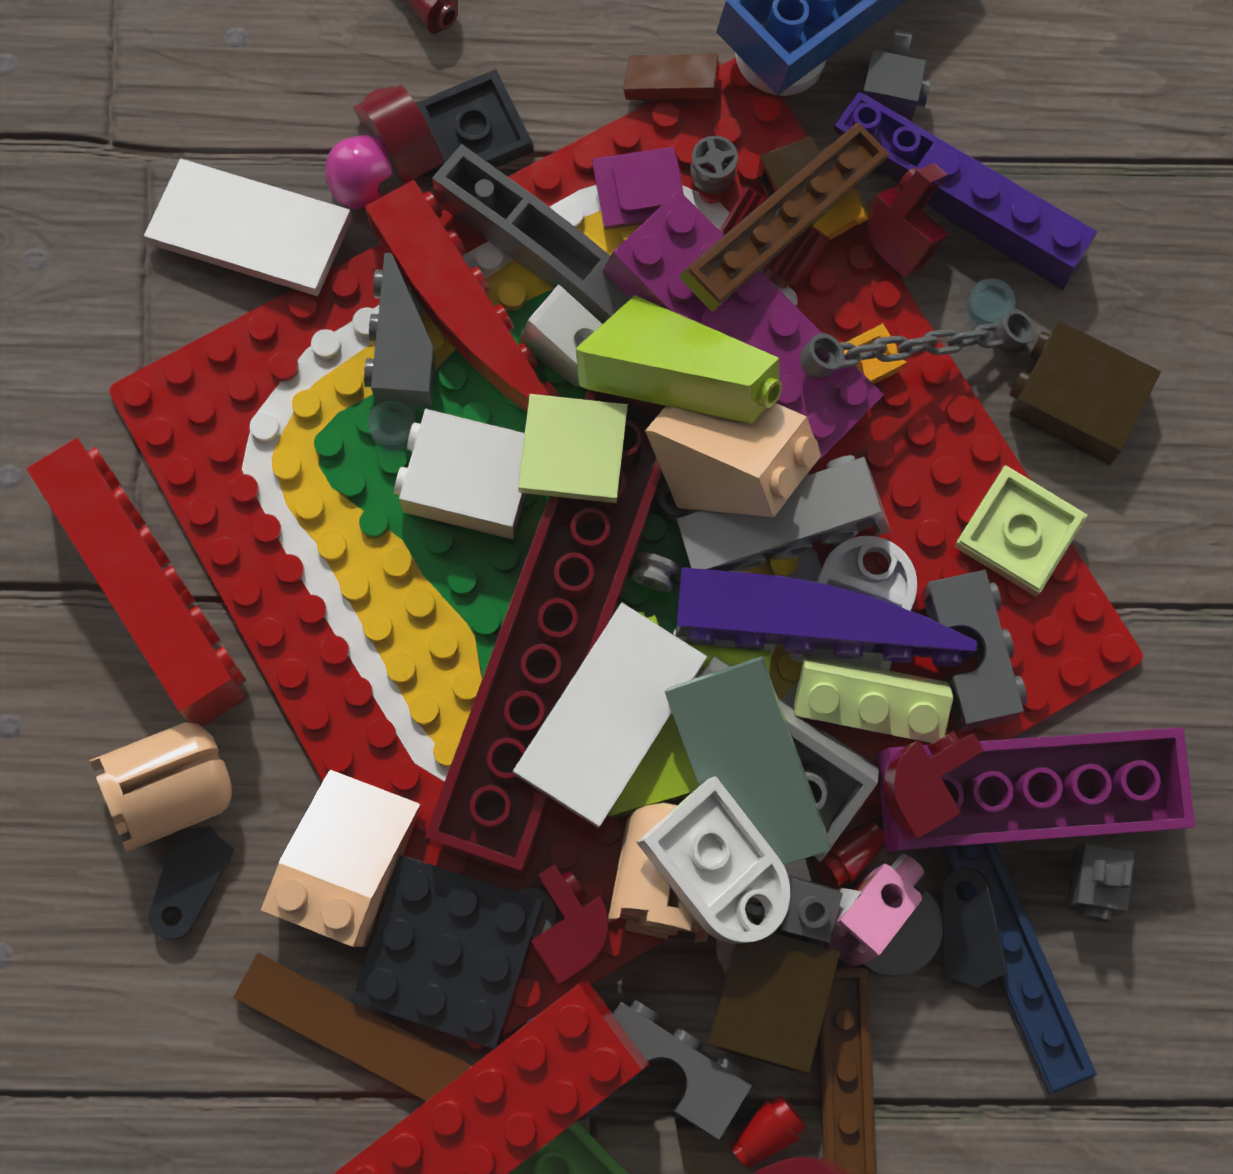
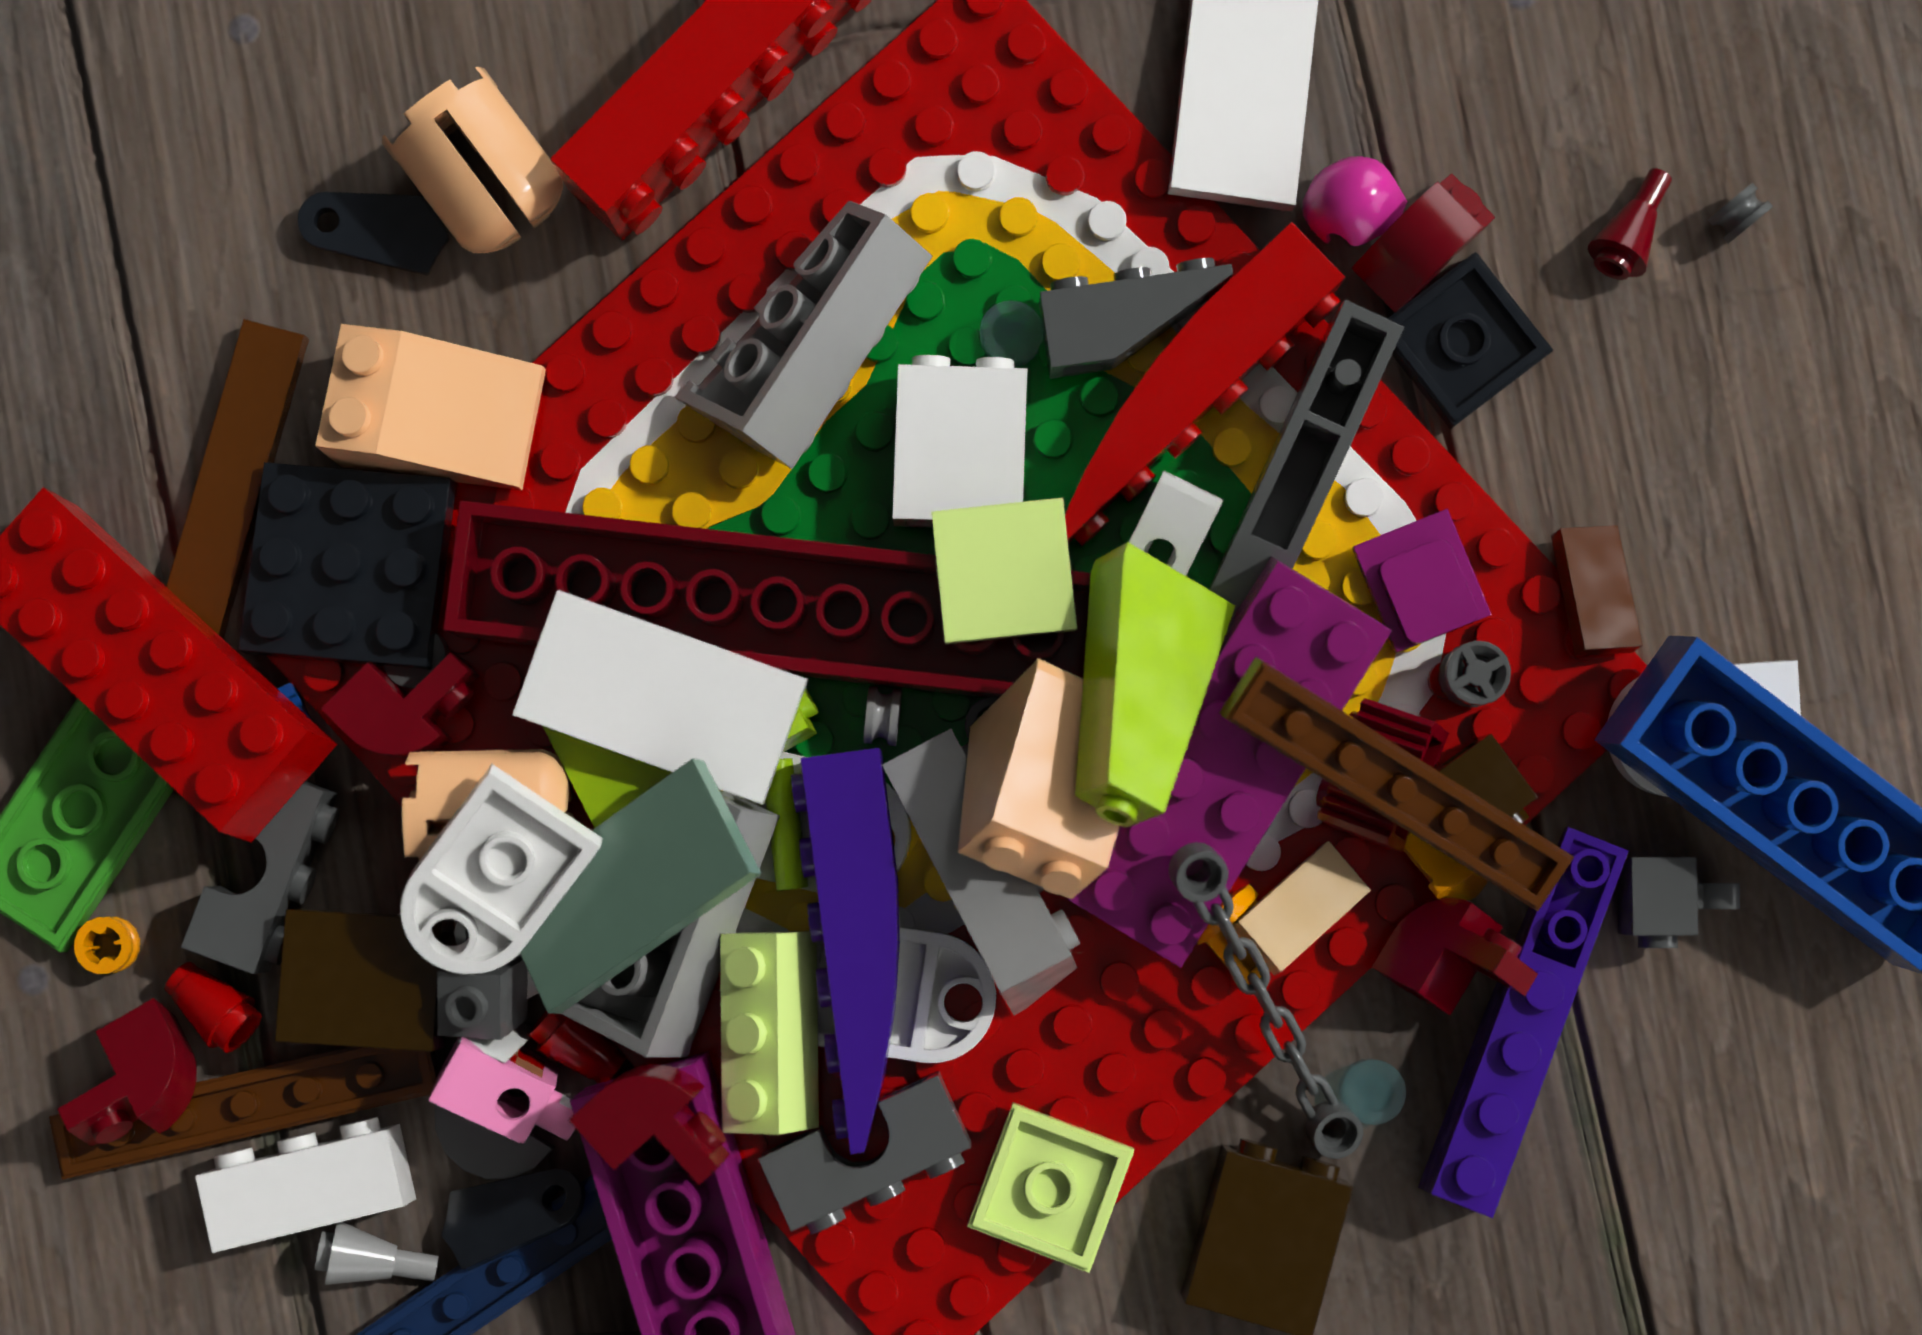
camera: 85 degrees right, 10 degrees up
none -> white brick [195,1117,416,1253]
none -> light grey cone [314,1222,439,1285]
none -> light grey wedge [675,201,932,469]
none -> tan tile [1233,841,1371,975]

